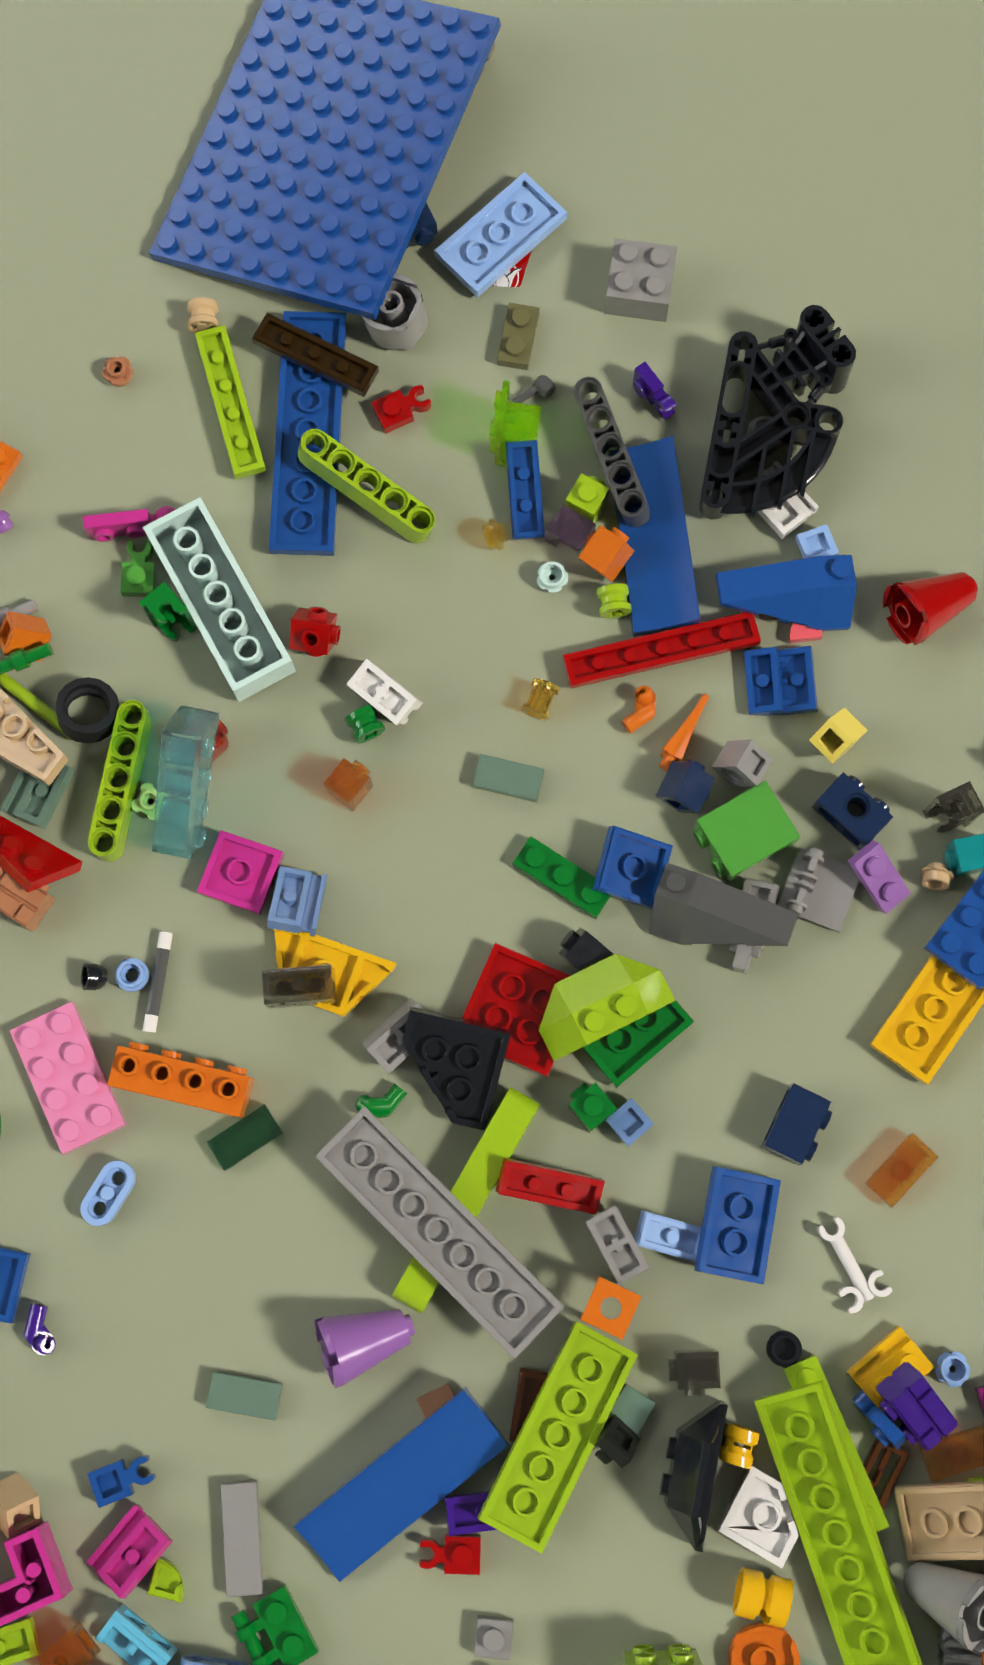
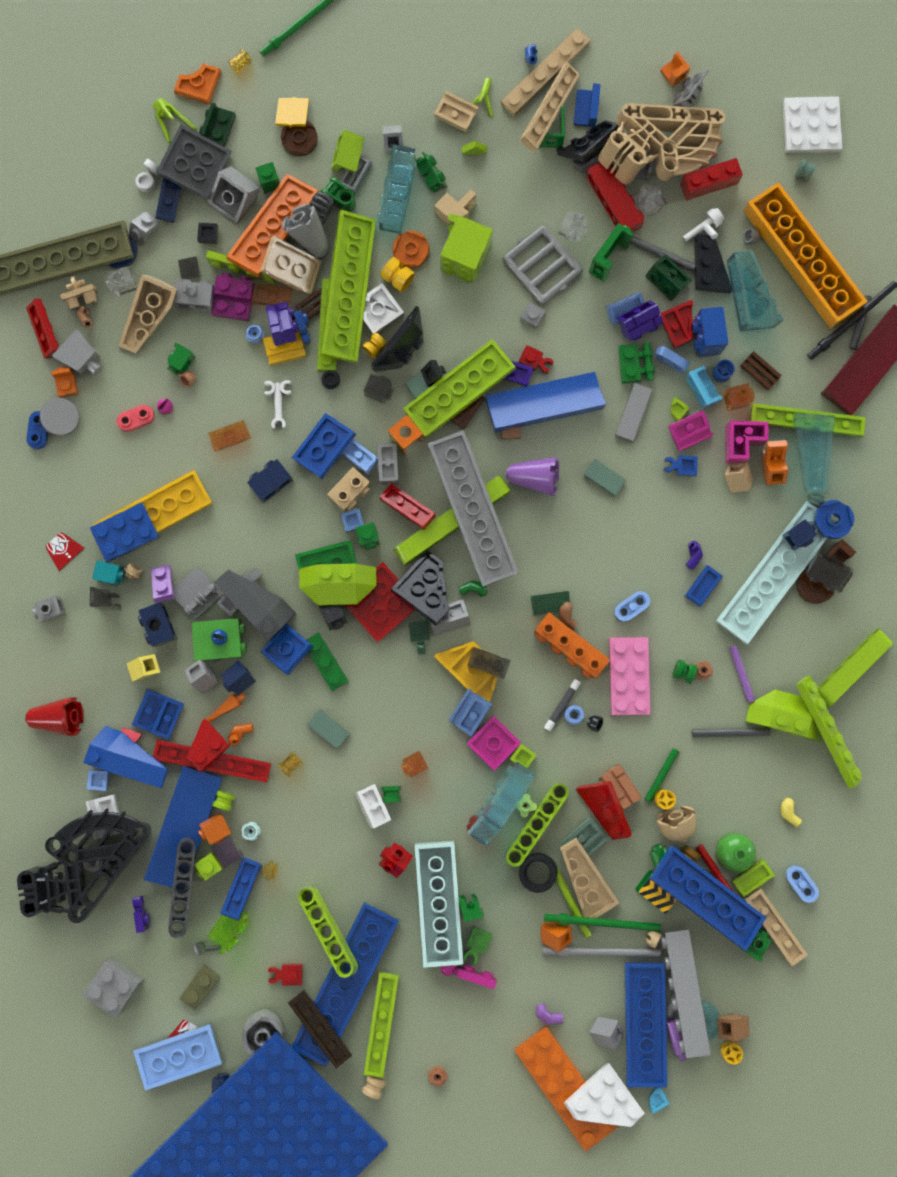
camera: 160 degrees left, 5 degrees up
none -> red wing [187,718,230,773]
none -> blue hinge [211,629,228,645]
none -> tan brick [327,467,371,512]
none -> clear green plate [409,620,430,655]
none -> lime plate [510,744,537,771]
none -> medium nougat arm [559,602,578,630]

